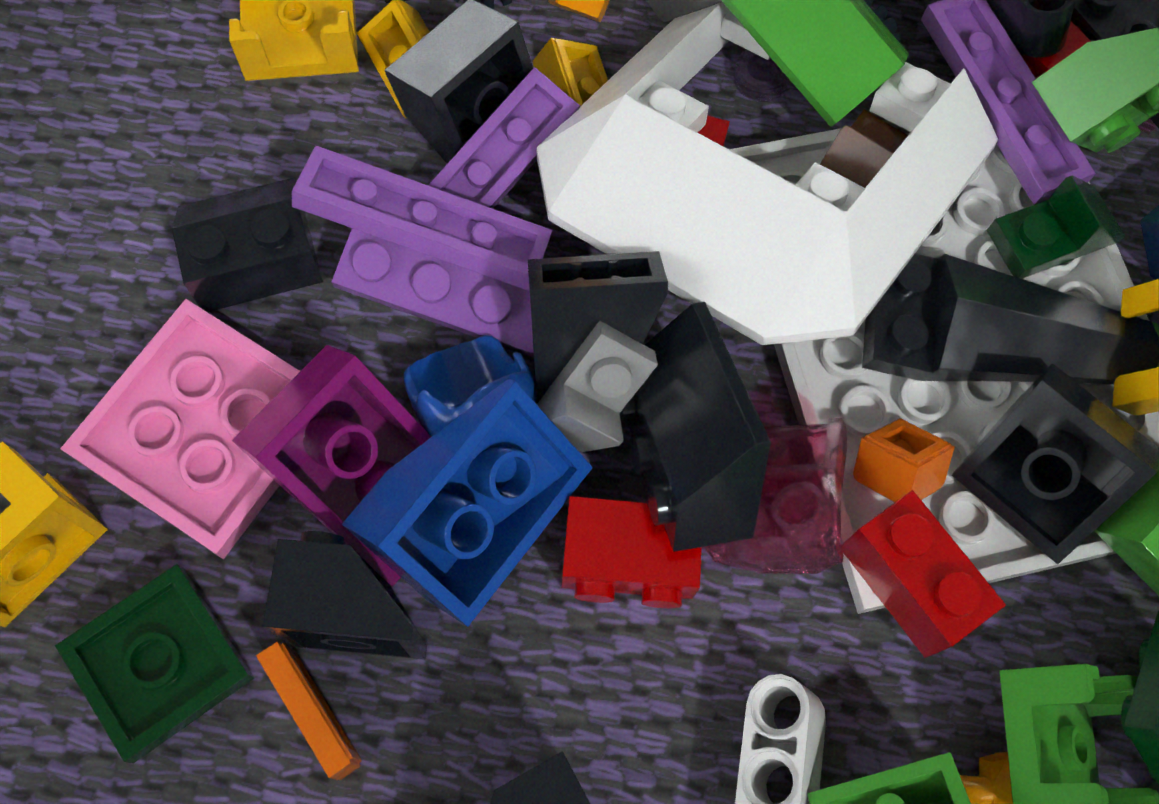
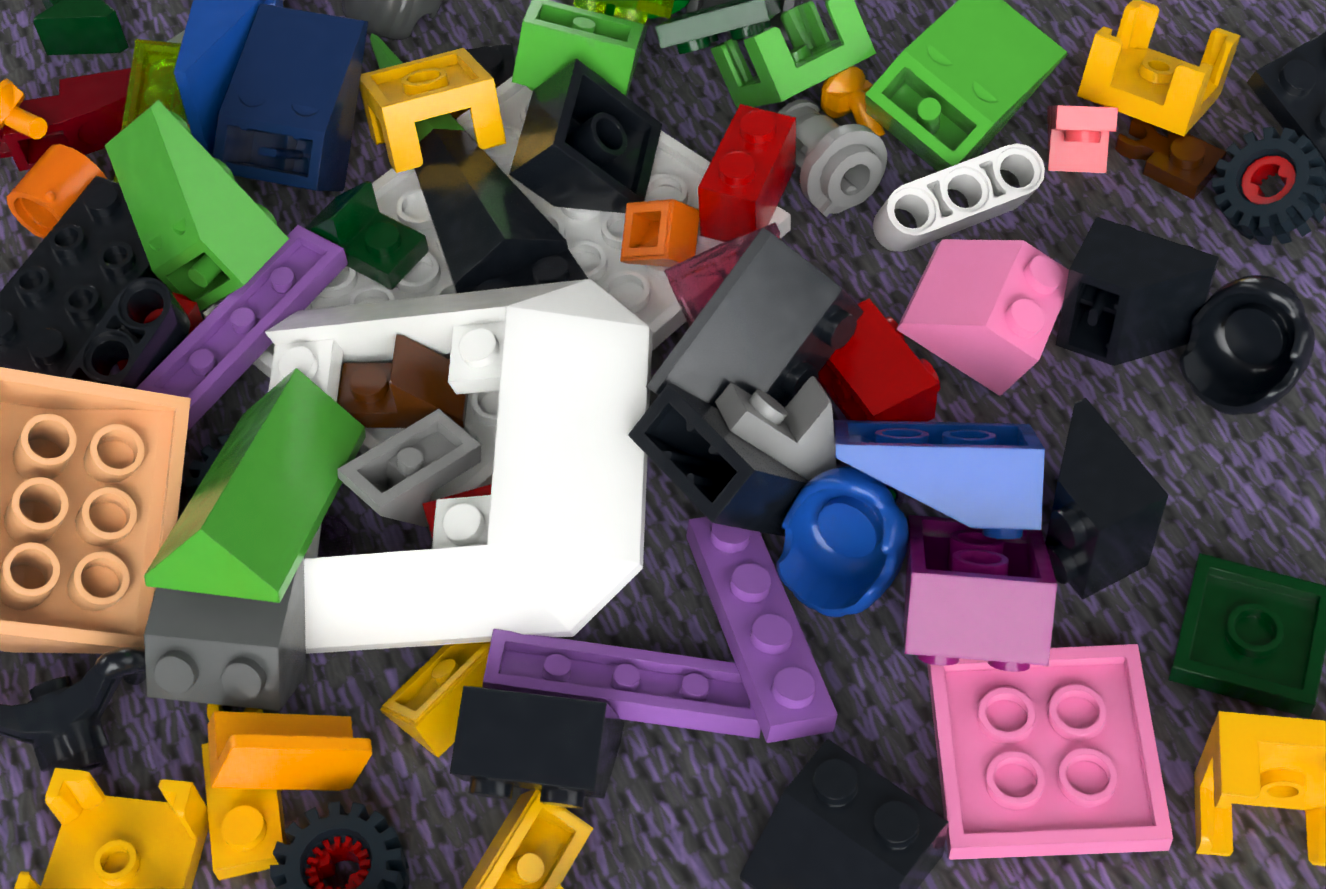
camera: 115 degrees left, 15 degrees down
orange tile [256,641,362,780] -> none
medium lavender plate [292,145,552,291] -> none
none -> light grey slope [338,409,482,527]
none -> light grey piece [778,99,887,217]
none -> bright pink slope [896,239,1069,396]

